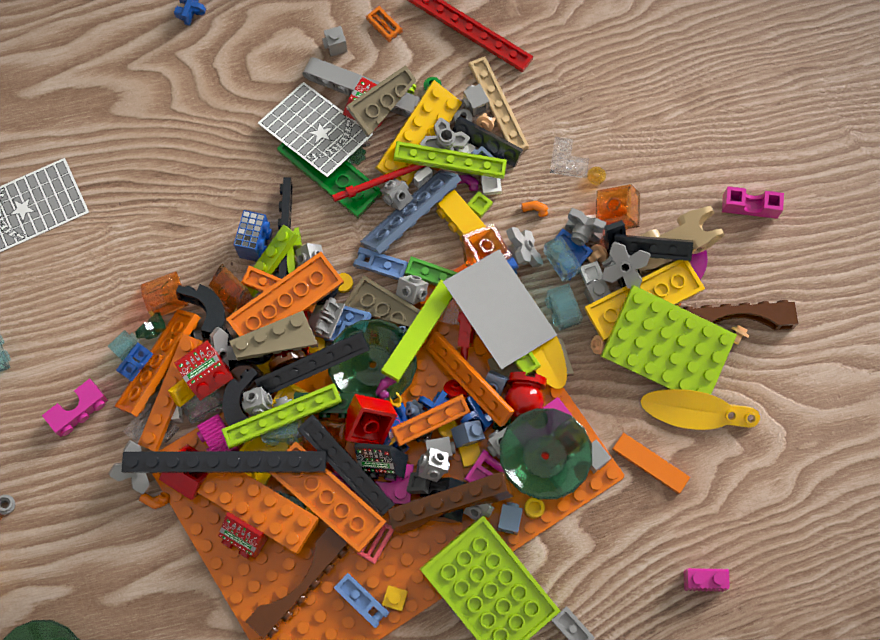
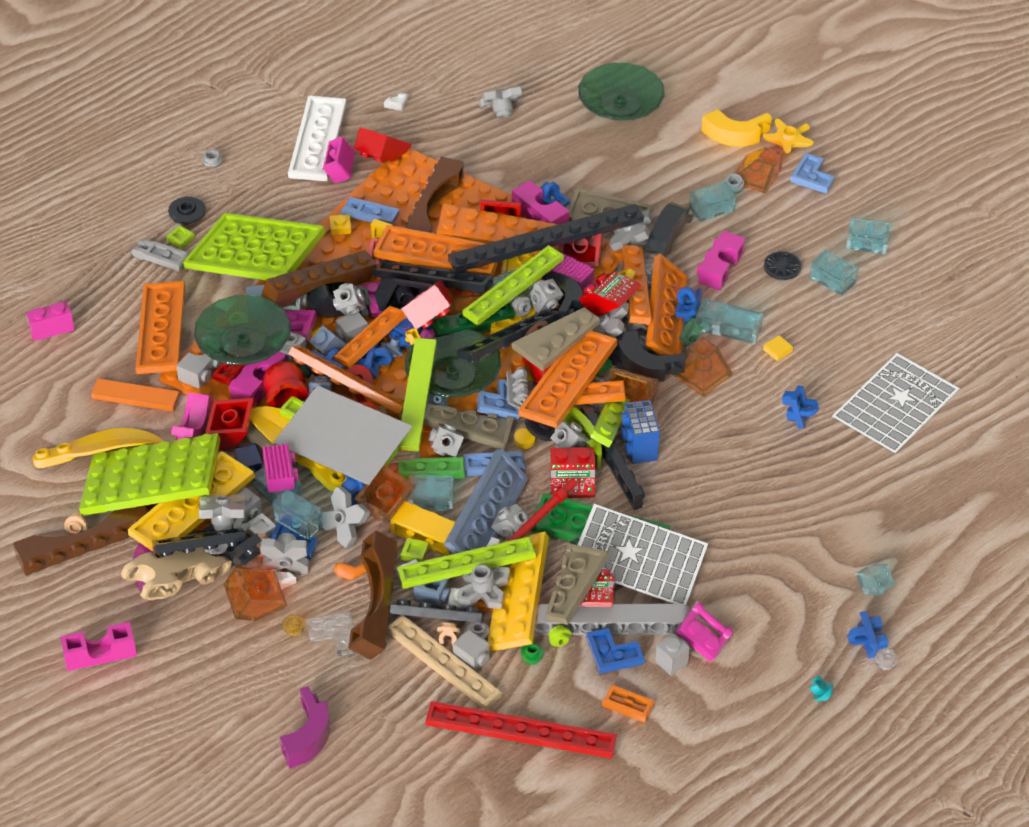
camera: 155 degrees right, 25 degrees down
none -> orange plate [135,281,186,374]
none -> dark pink arch [171,393,214,440]
none -> red slope [205,398,255,450]
none -> dark blue brick [234,444,263,480]
none -> dark pink brick [262,443,298,493]
none -> magenta arch [280,686,330,769]
none -> reddish brown arch [348,530,398,660]
none -> yellow plate [371,219,393,239]
none -> clear light blue brick [408,474,454,511]
none -> dark pink arch [511,180,569,224]
none -> blue hips [539,181,570,207]
none -> red slope [550,447,595,498]
none -> dark tan wing [568,188,653,221]
none -> blue plate [586,628,644,674]
none -> black arch [645,202,693,255]
none -> dark pink plate [675,601,734,662]
none -> clear light blue brick [689,182,736,222]
none -> clear light blue brick [715,303,763,344]
none -> black wheel [763,251,801,280]
none -> yellow tile [763,335,793,361]
none -> blue hips [782,385,819,429]
none -> clear light blue brick [855,564,895,596]

